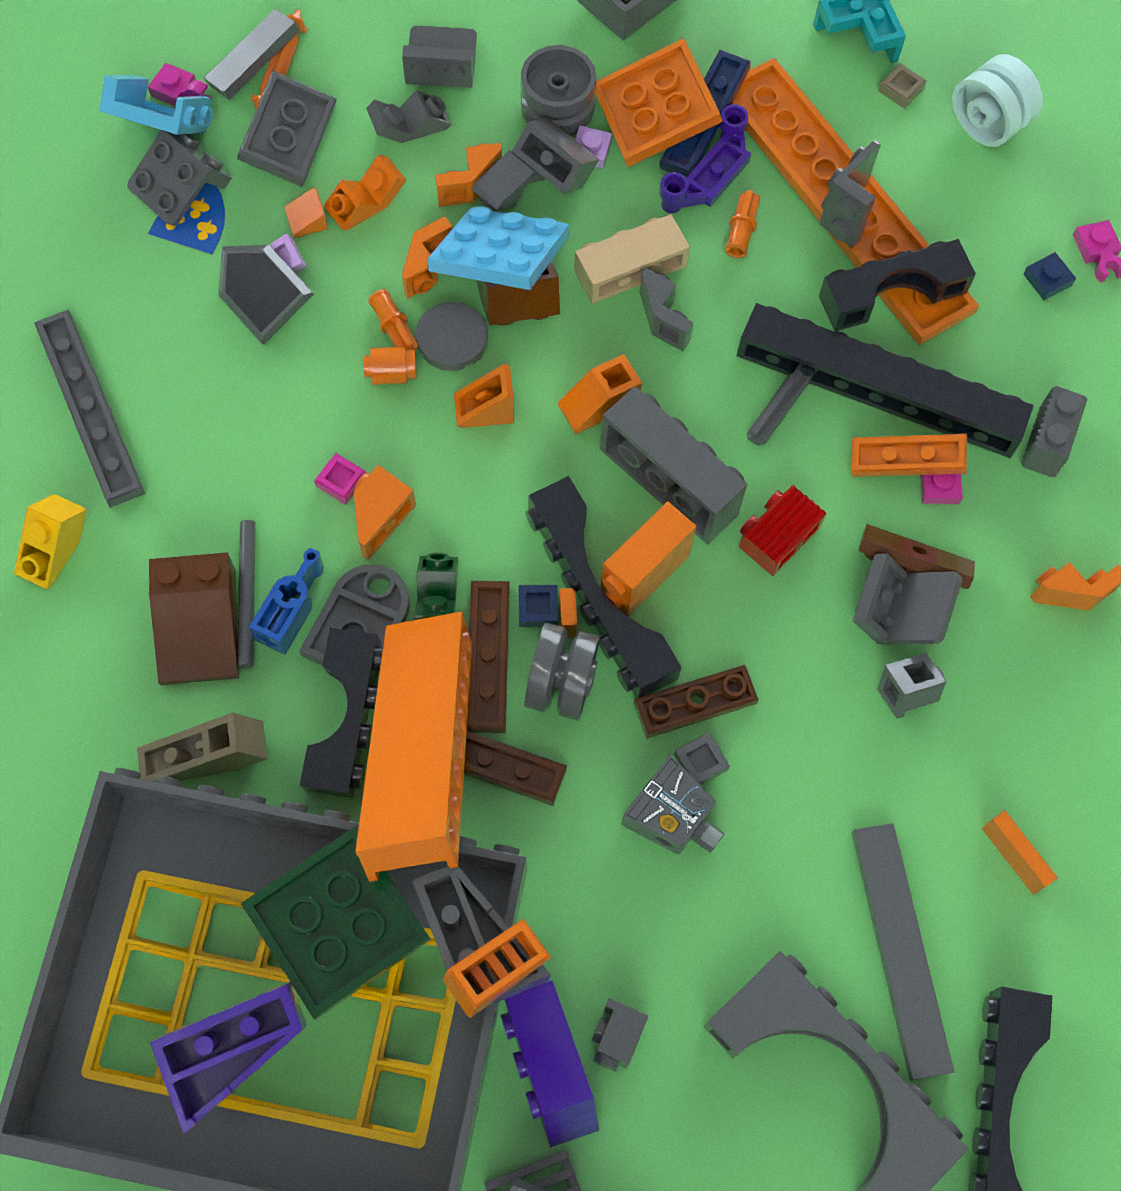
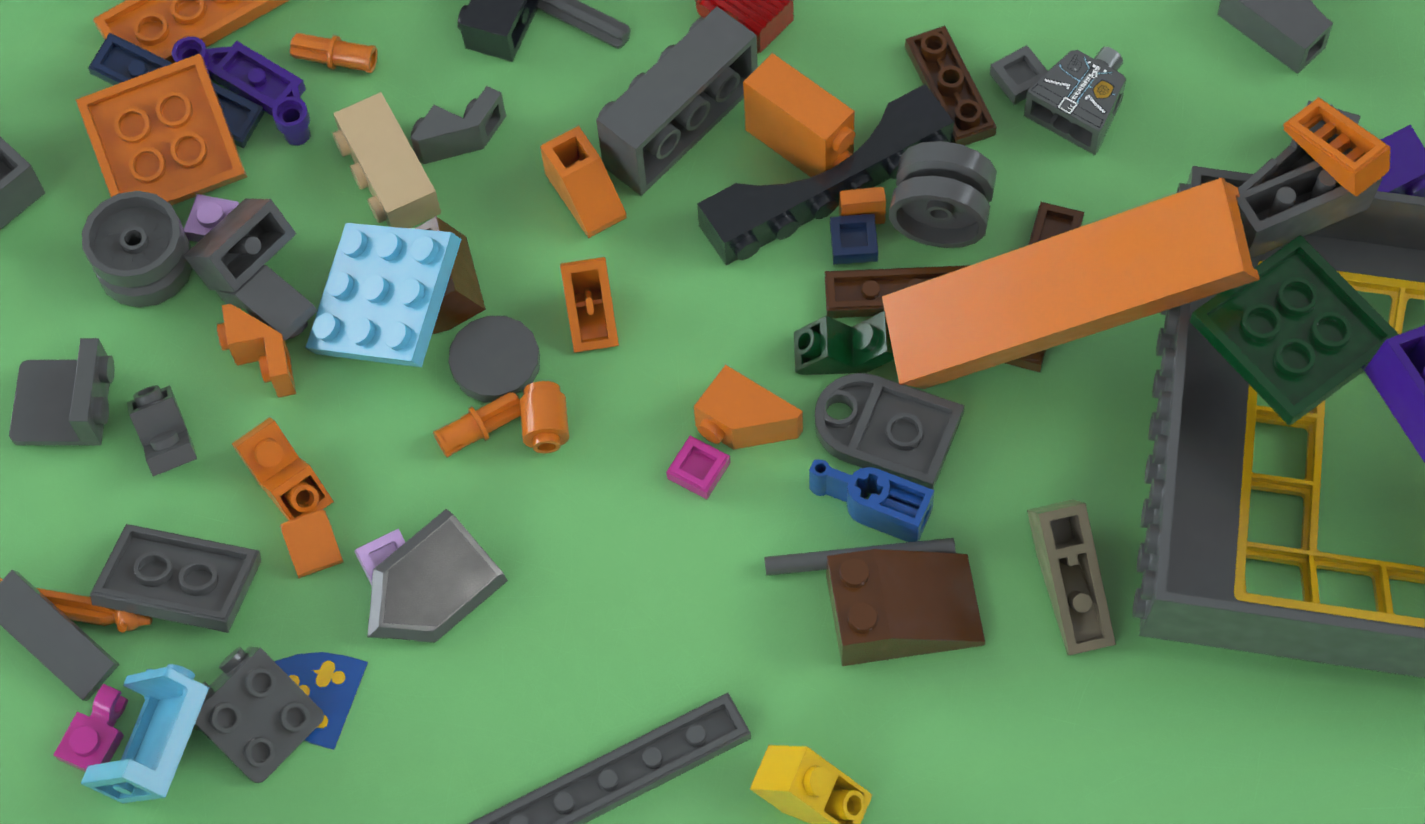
camera: 85 degrees left, 5 degrees down
black arch [300,627,383,798] -> none
orange slope [402,216,452,299] -> none

